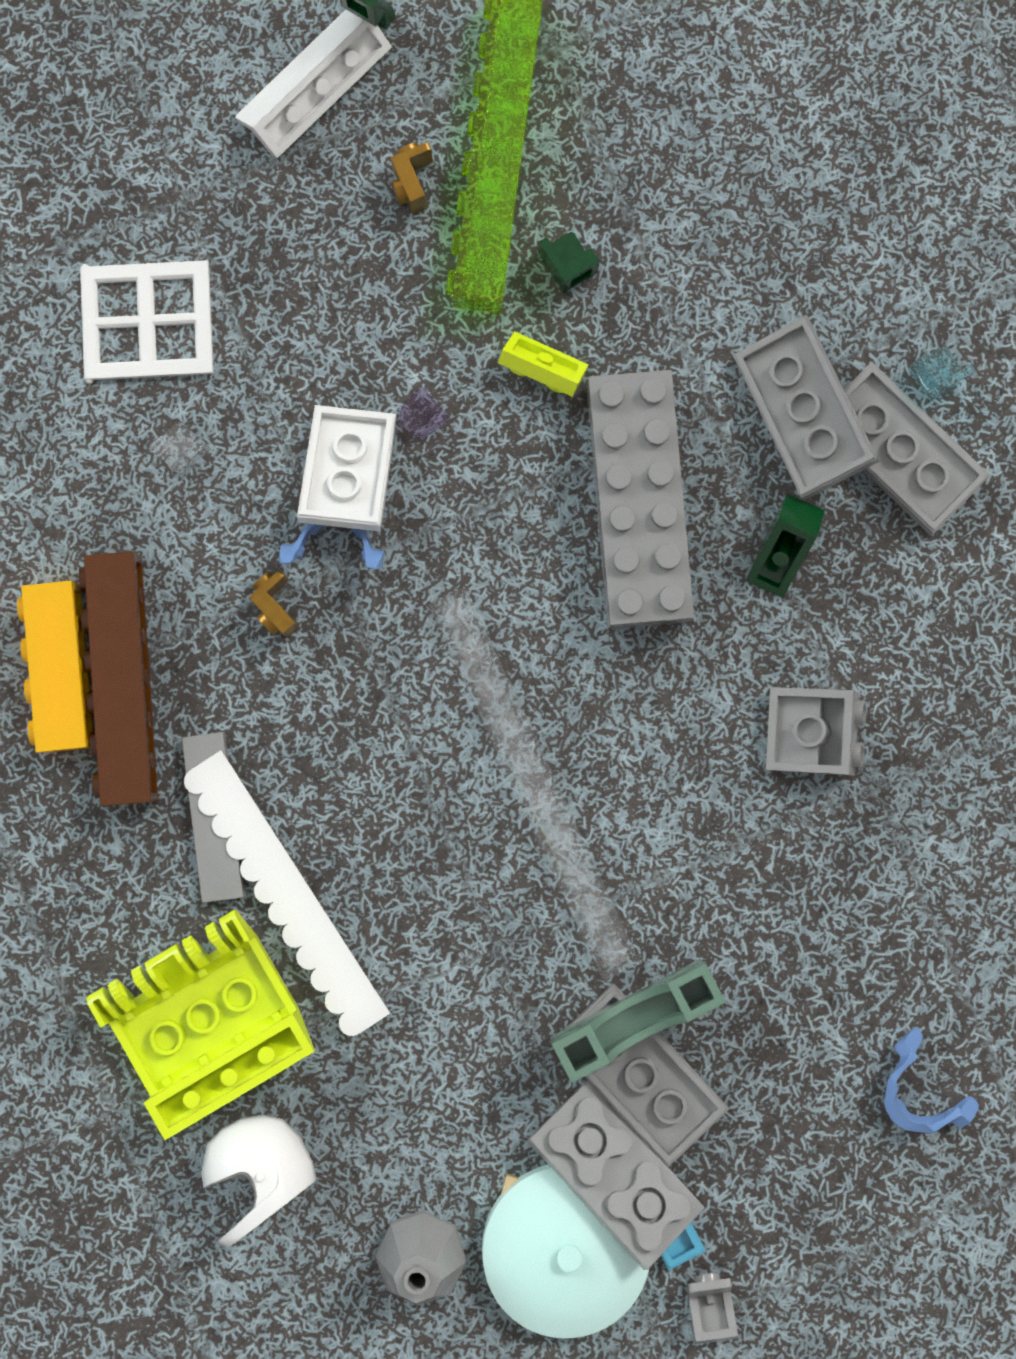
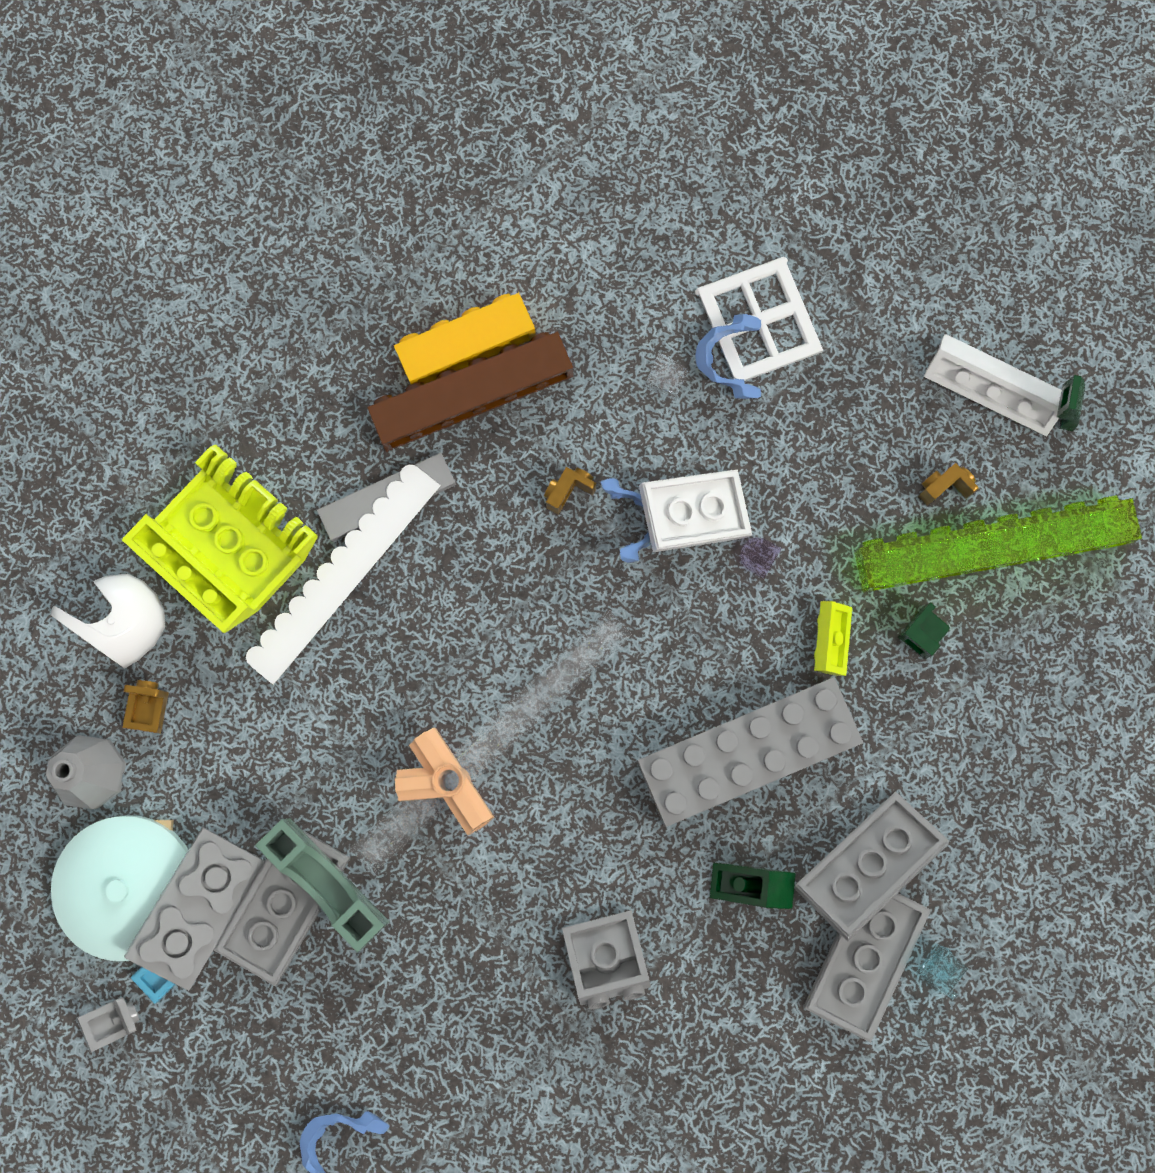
camera: 75 degrees right, 5 degrees down
none -> pearl gold bracket [122,680,169,734]
none -> light nougat piece [395,728,495,835]
none -> medium blue helmet [695,314,761,399]

